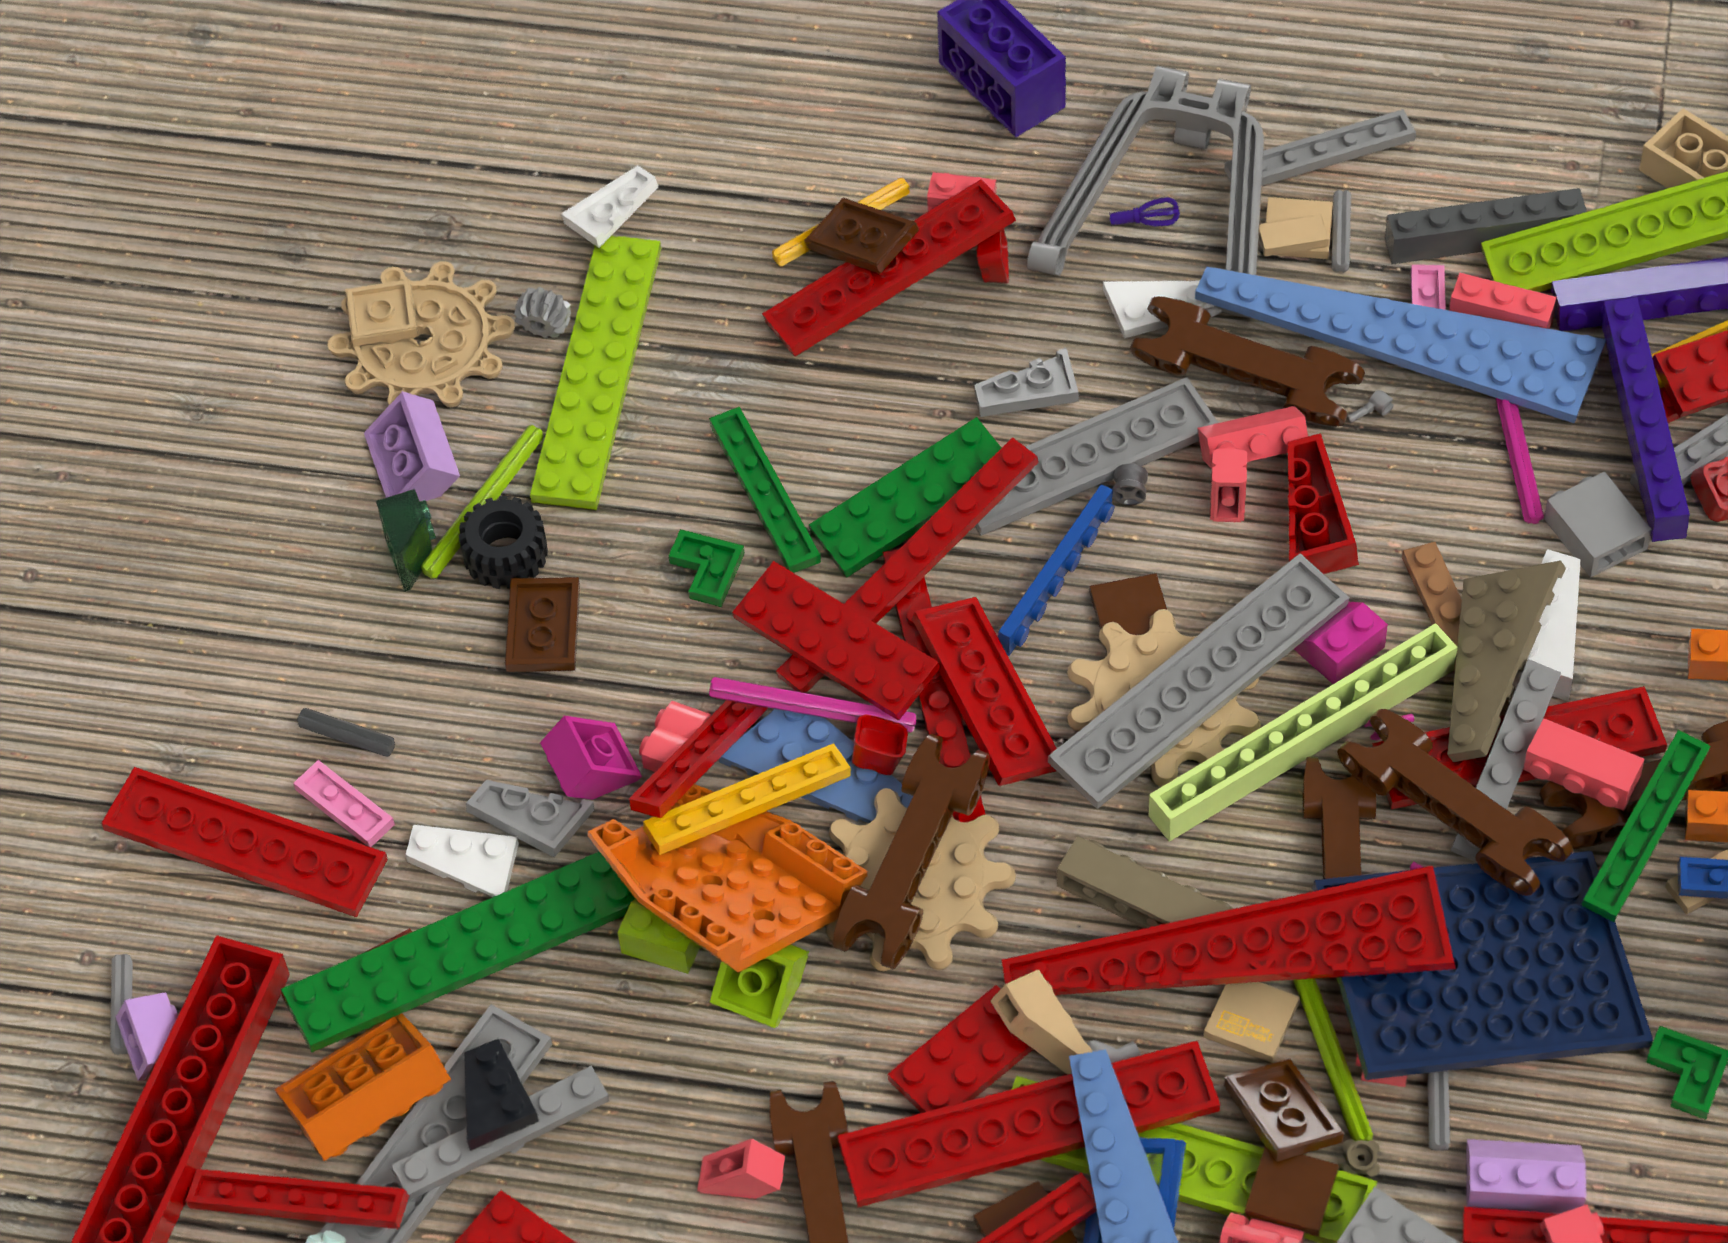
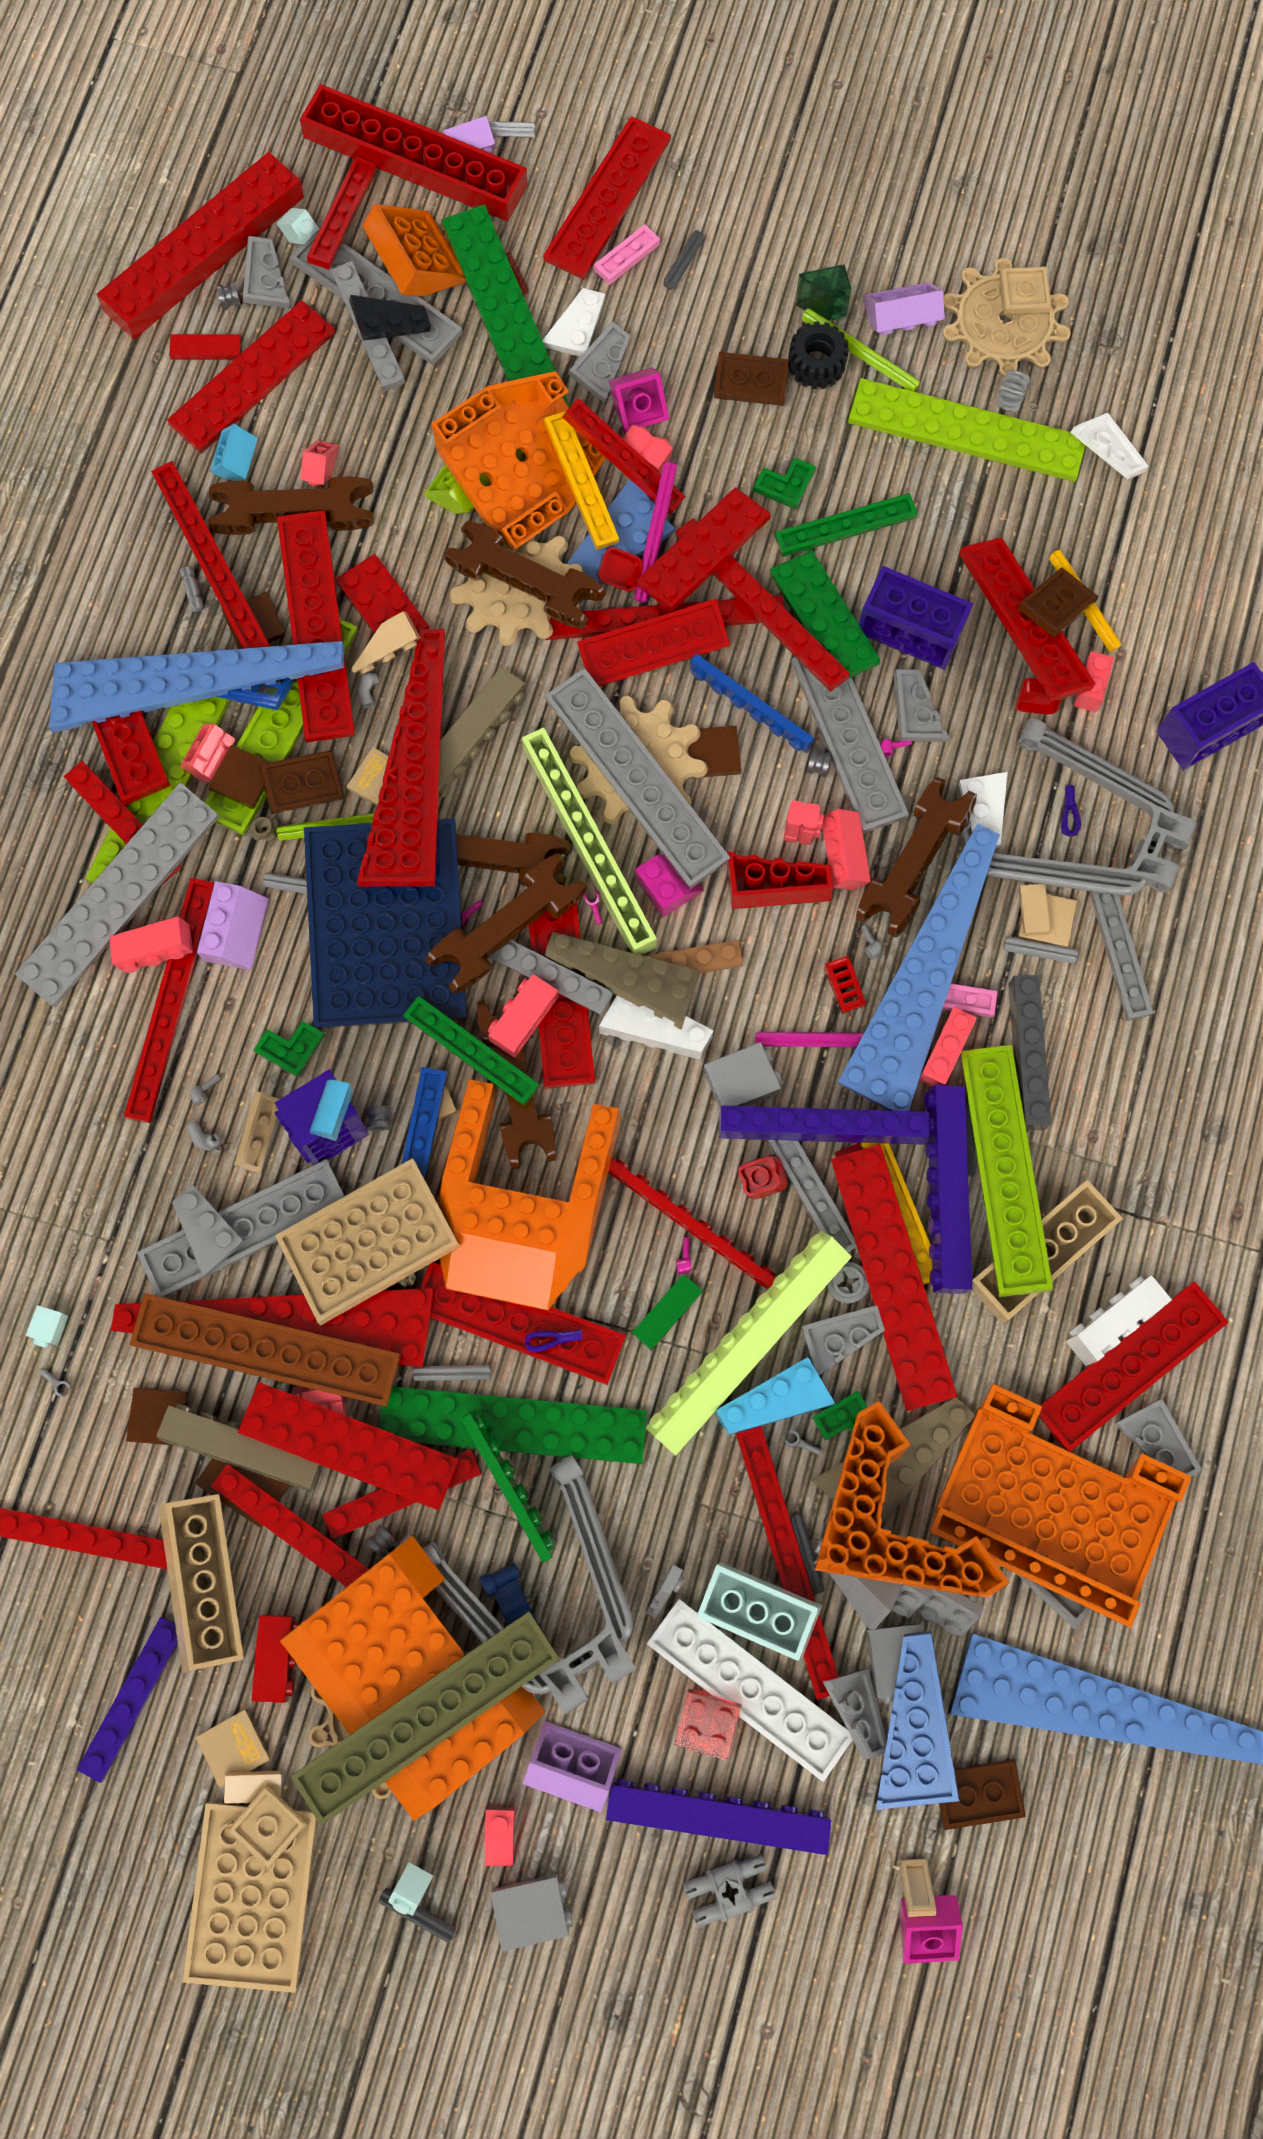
camera: 90 degrees right, 20 degrees up
none -> red slope [824,956,866,1014]
none -> dark purple brick [859,566,973,670]
none -> dark pink hand [880,739,912,757]

